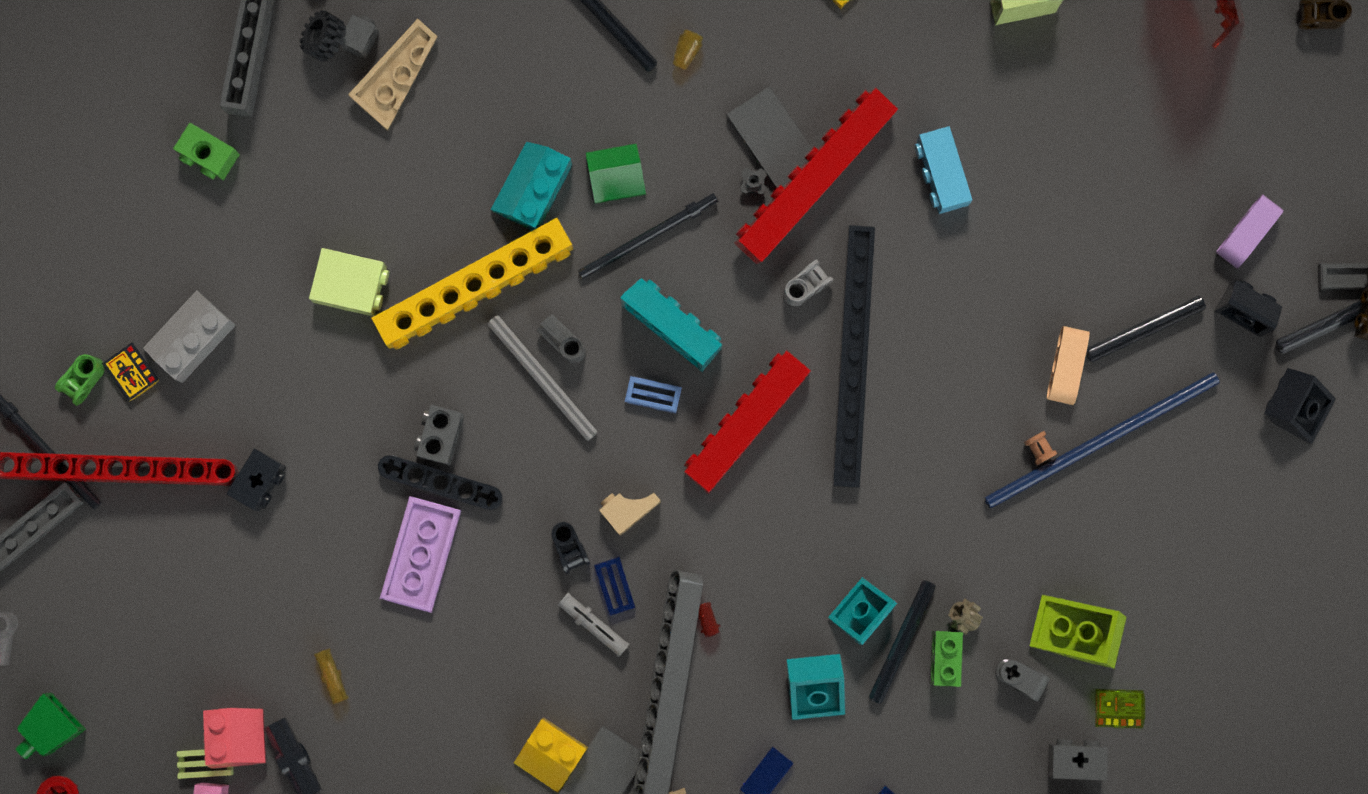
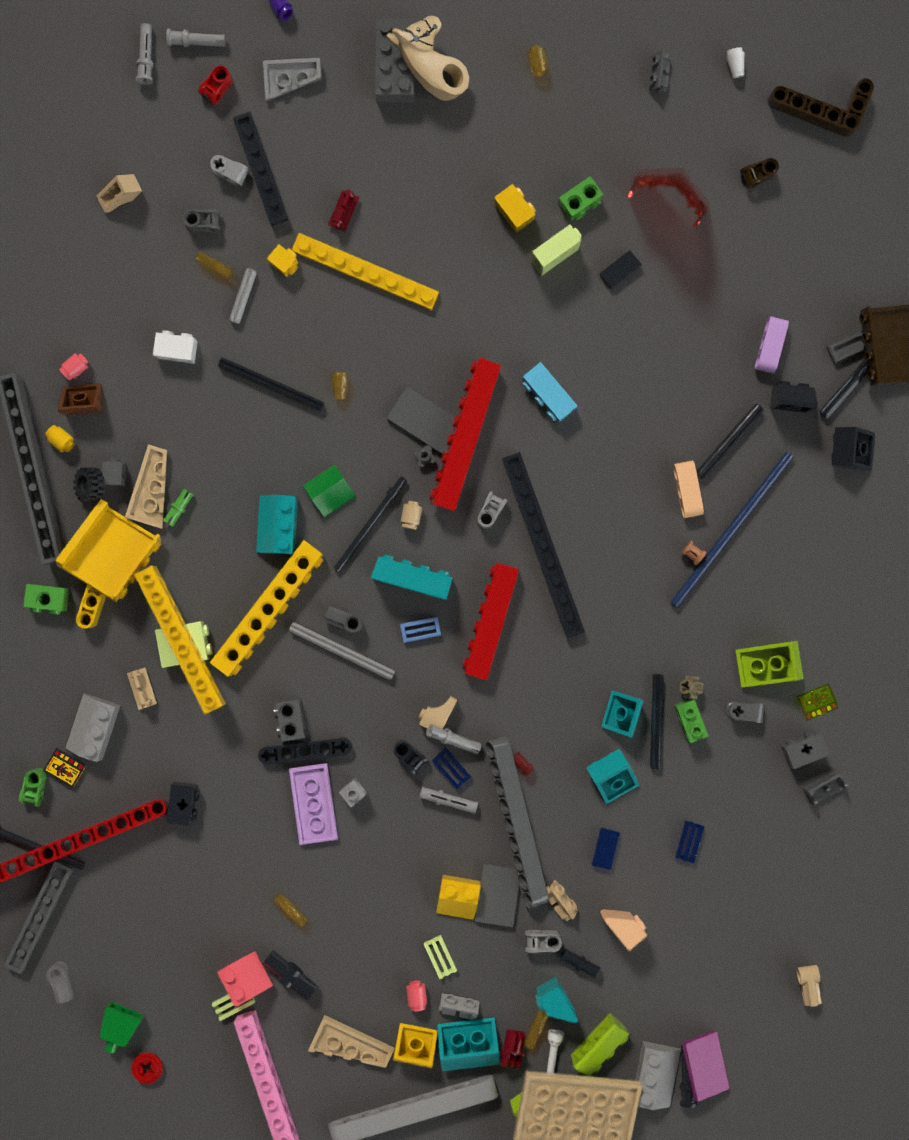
camera: 20 degrees left, 5 degrees up
none -> yellow panel [56,499,161,603]
none -> yellow beam [76,585,106,629]
none -> tan hinge [127,667,157,710]
none -> yellow brick [134,566,226,714]
none -> bright green pin [163,488,194,527]
none -> light grey brick [339,777,367,807]
none -> tan brick [400,501,423,530]
none -> light grey pin [426,724,481,754]
none -> black tile [600,250,642,289]

